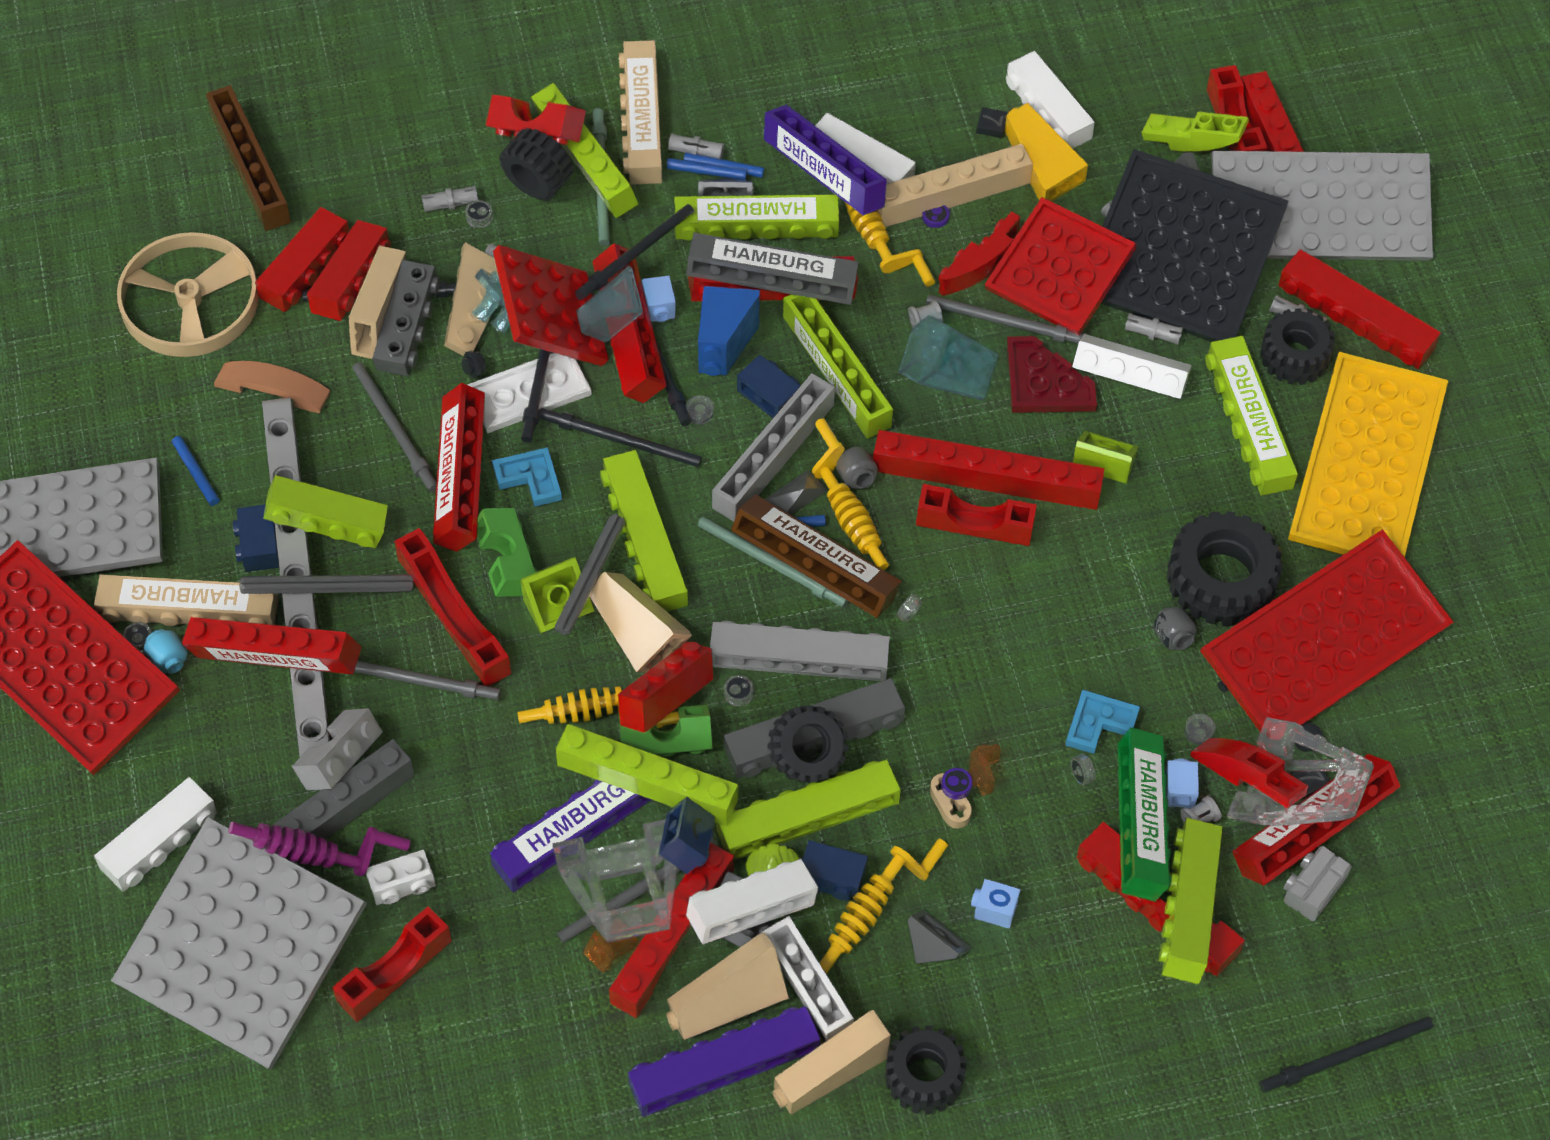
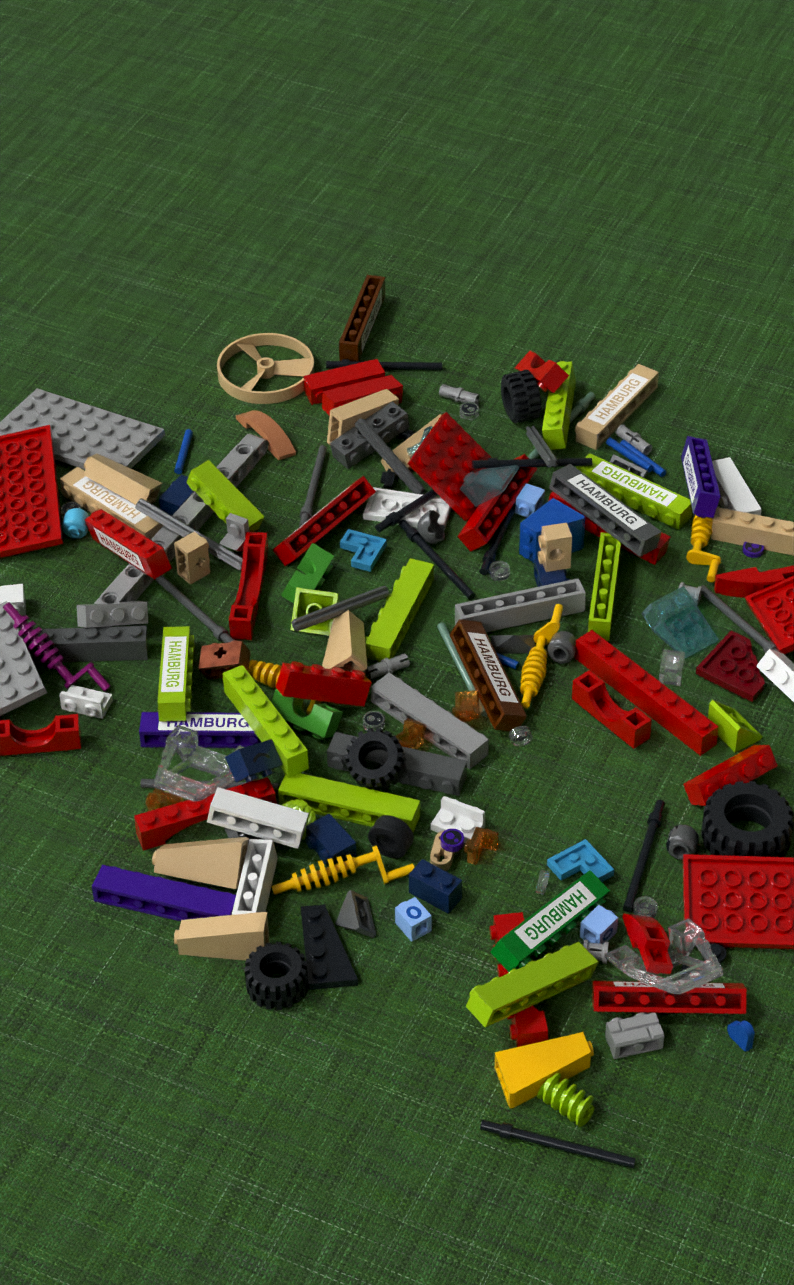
camera: 40 degrees right, 15 degrees down
none -> tan slope [84,453,163,504]
none -> lime brick [158,626,195,721]
none -> tan brick [174,531,210,585]
none -> copper brick [198,640,251,680]
none -> light grey slope [220,513,250,551]
none -> black wing [301,904,358,990]
none -> black bar [326,359,442,370]
none -> dark grey axle [355,418,425,494]
none -> light grey pin [364,653,410,680]
none -> black tyre [368,815,414,859]
none -> clear orange bracket [395,718,426,749]
none -> dark blue brick [409,859,462,914]
none -> dark grey hair [417,510,445,544]
none -> white bracket [431,796,485,846]
none -> clear orange bracket [452,690,479,722]
none -> yellow slope [495,1032,594,1109]
none -> dark grey axle [526,425,558,468]
none -> lime piece [537,1073,595,1127]
none -> tan brick [538,523,572,572]
none -> black bar [623,800,665,913]
none -> clear brick [659,649,685,686]
none -> red brick [683,745,778,806]
none -> blue tile [727,1020,754,1052]

